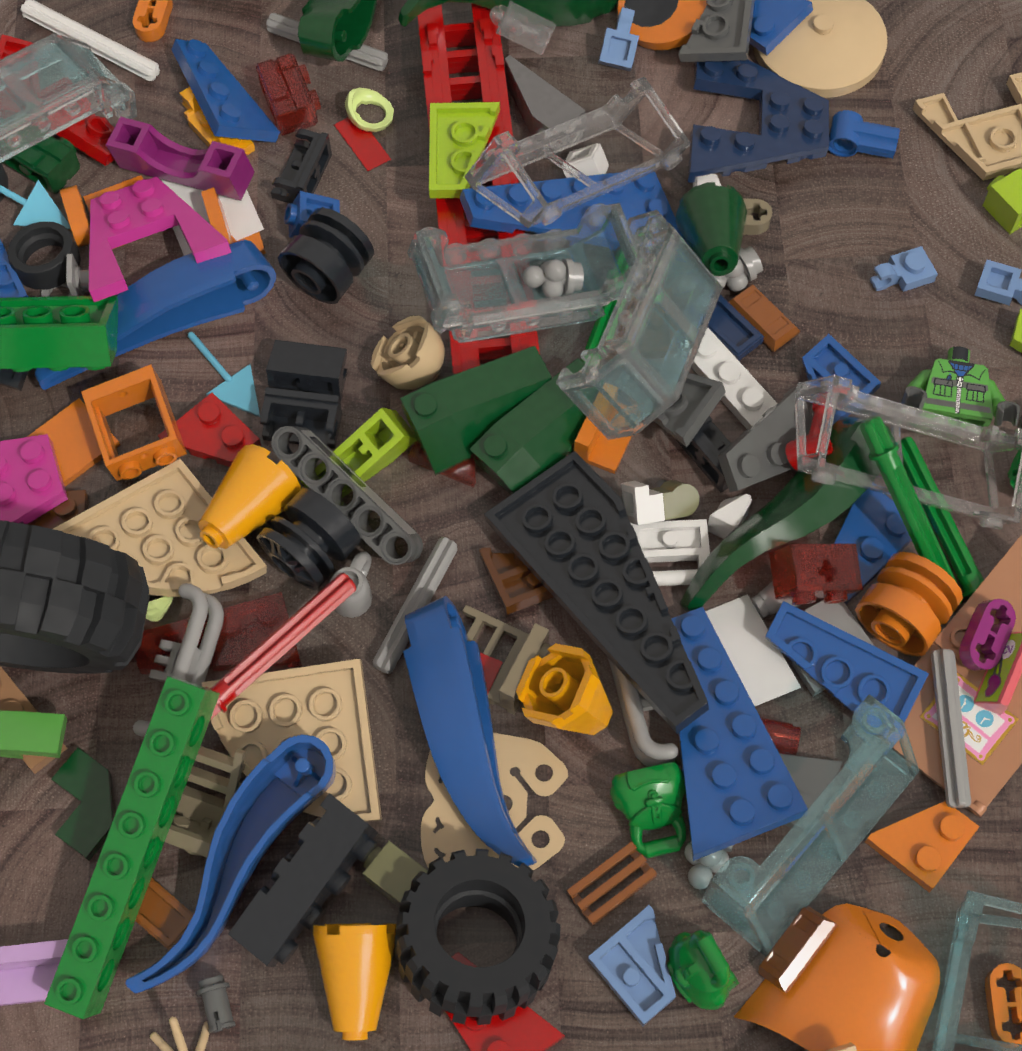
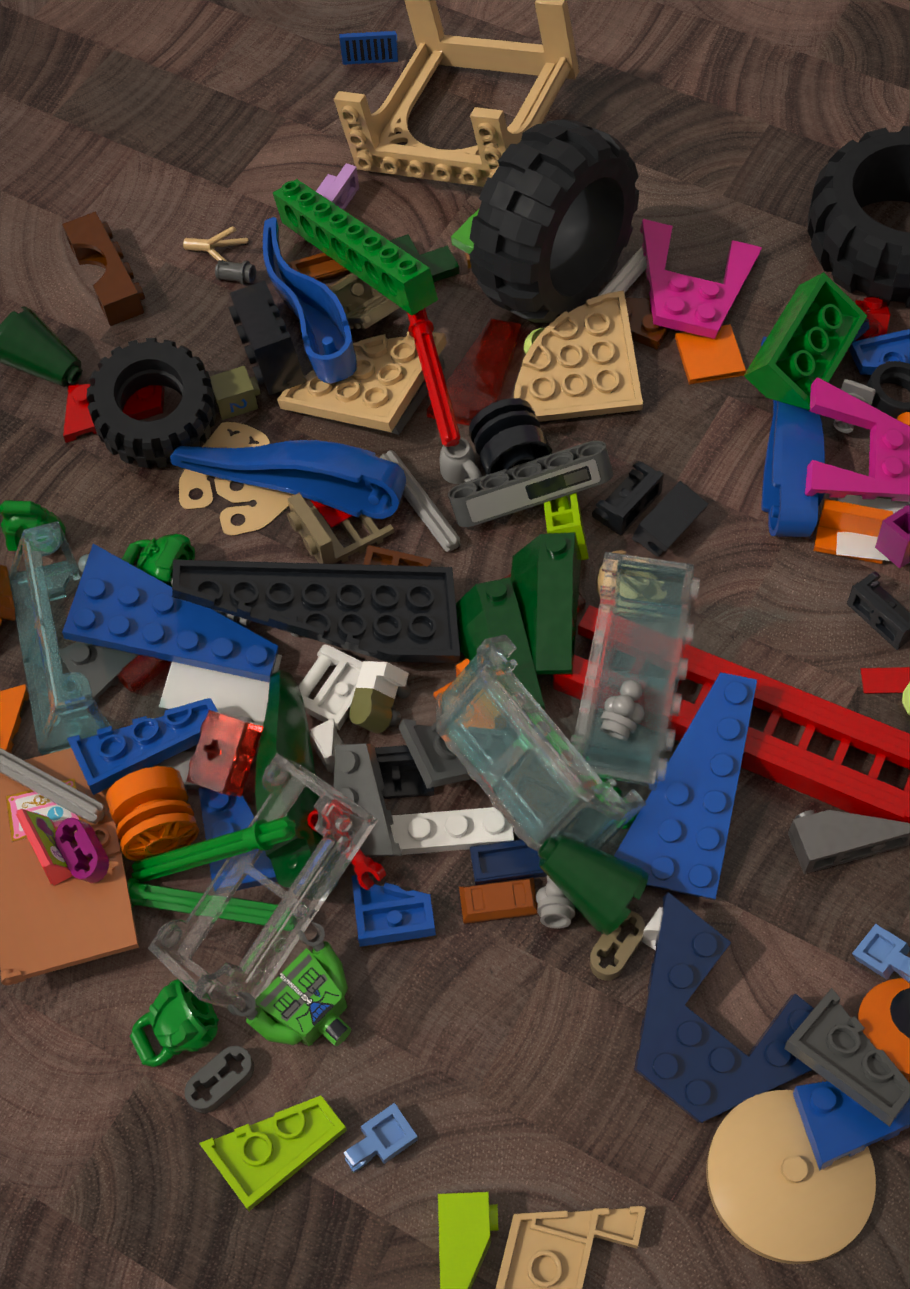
camera: 125 degrees right, 5 degrees down
orange window [81,364,187,481] -> none
light grey piece [133,583,224,737] -> none
red wing [158,393,262,467] -> none
medium azure piece [188,332,260,417] -> none
light orange cone [198,444,301,549] -> none
black wheel [278,207,374,304] -> none
blue bracket [284,191,340,238] -> none
light orange cone [313,923,396,1040] -> none
lime wing [429,102,500,198] -> none
clear windscreen [465,76,691,228] -> none
light orange cone [516,643,613,735] -> none
white slope [562,143,609,178] -> none
dark orange tile [566,841,657,927] -> none
medium blue wing [587,905,676,1027] -> none
blue piece [828,110,900,159] -> none
medium blue plate [870,246,938,292] -> none

